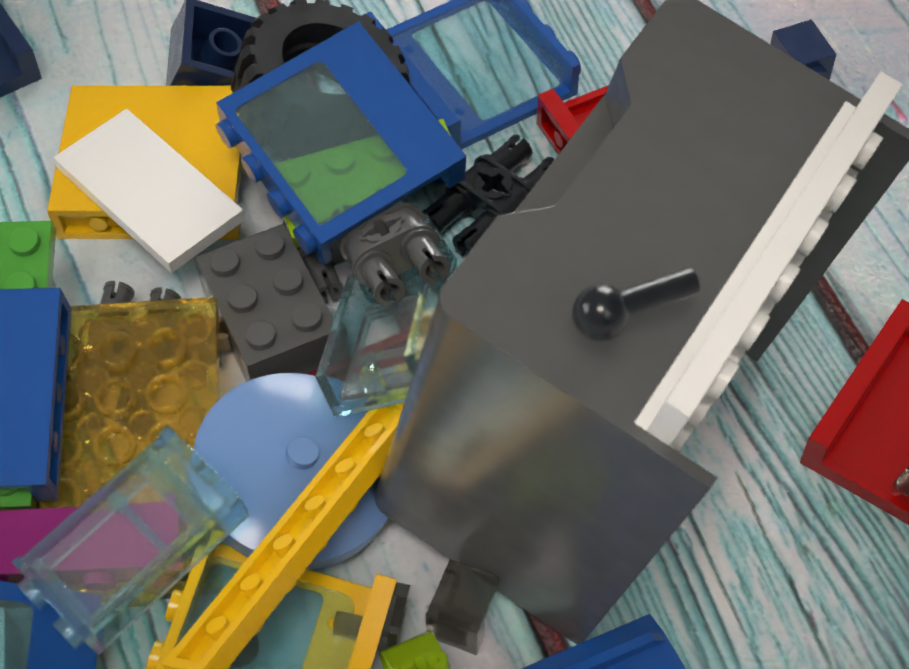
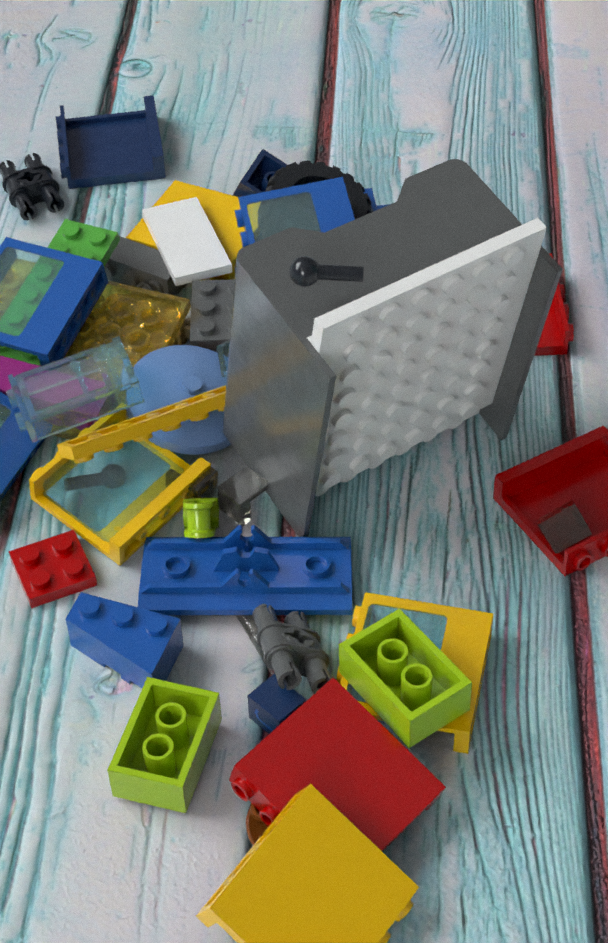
camera: 25 degrees right, 10 degrees down
none -> dark grey brick [104,236,188,299]

